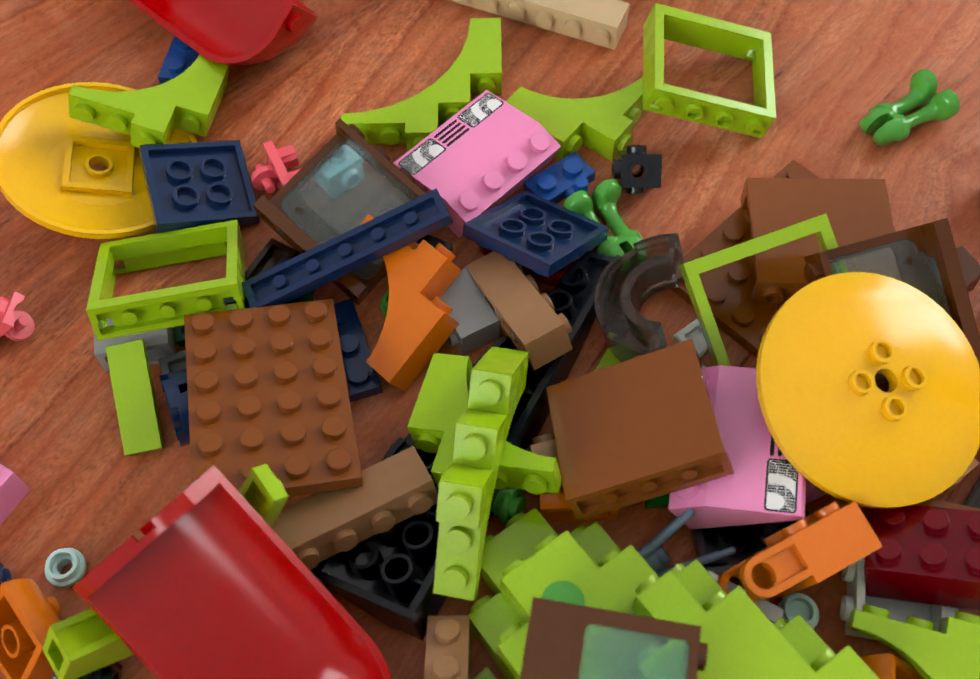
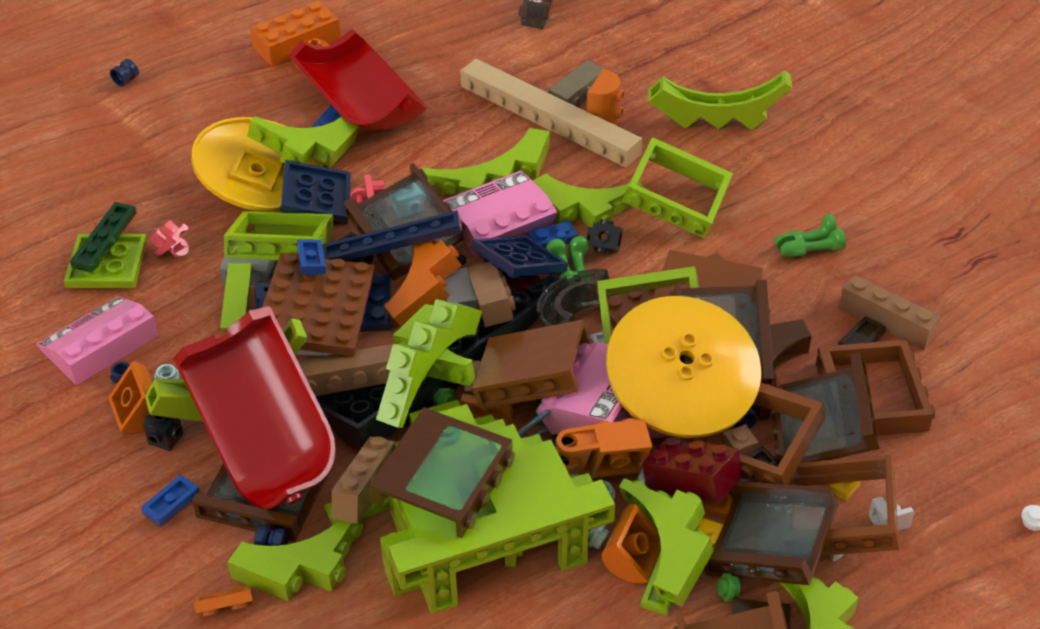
camera: 15 degrees right, 15 degrees down
none -> blue plate [297,240,326,276]

